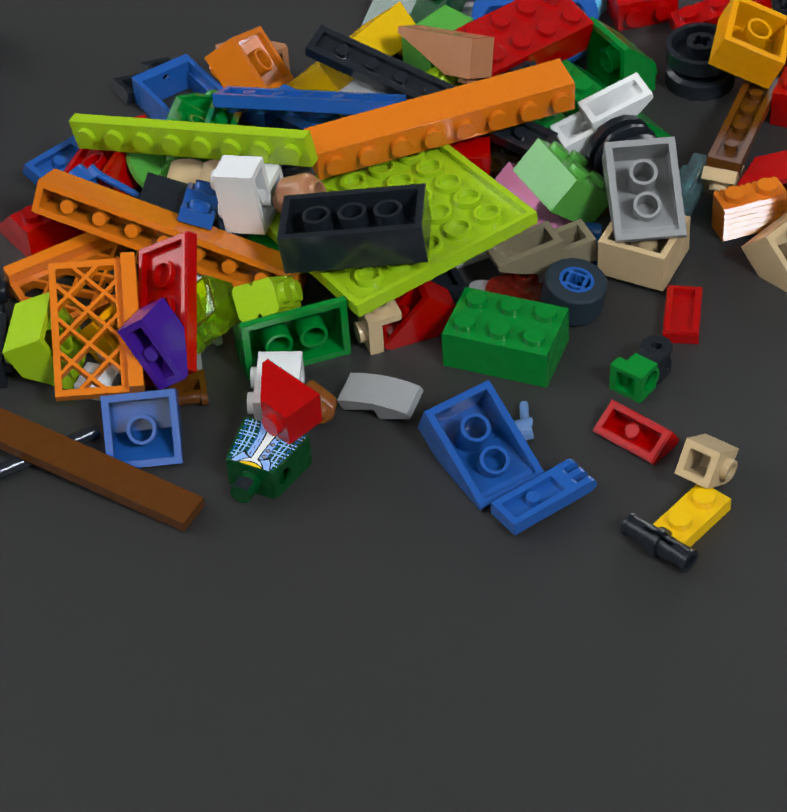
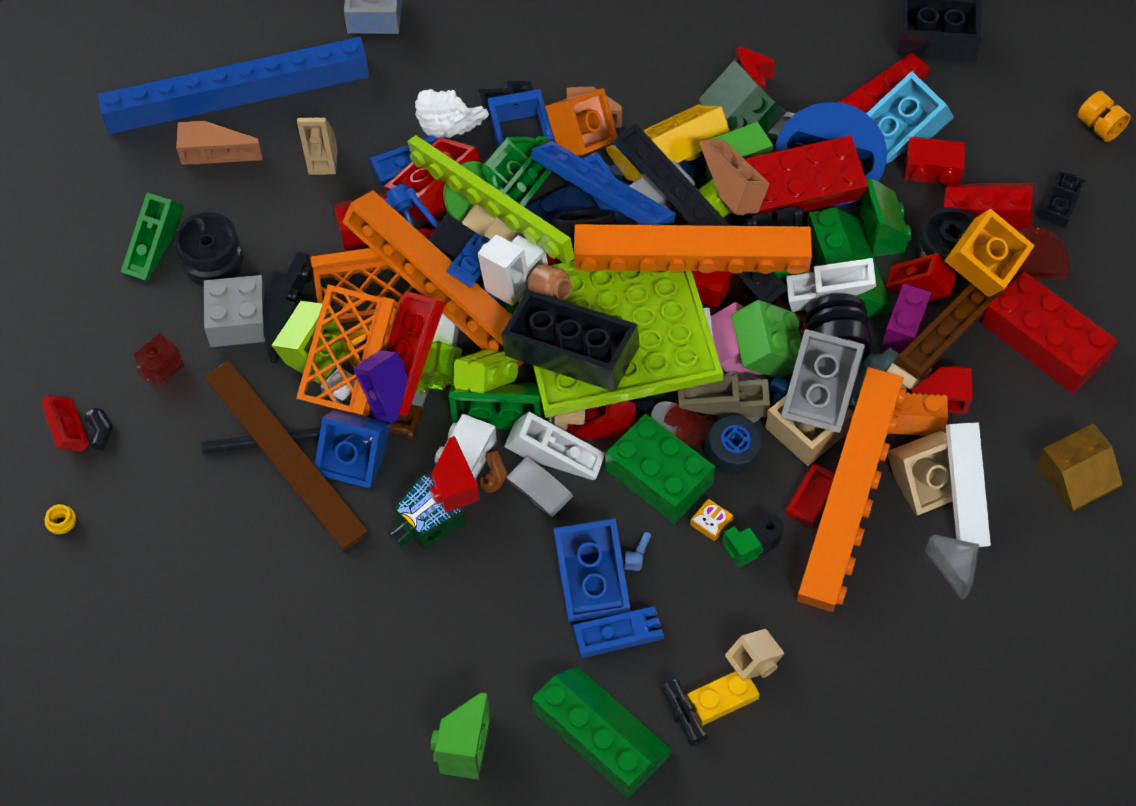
camera: 20 degrees right, 15 degrees up
red slope [592,399,680,466] -> none
none -> white piece [415,89,489,138]
none -> bright green slope [431,693,491,780]
none -> white slope [504,412,605,480]
none -> green slope [532,666,673,799]
none -> tile [690,498,733,542]
none -> orange brick [797,367,907,613]
none -> magenta brick [882,283,931,354]
none -> red slope [885,253,957,301]

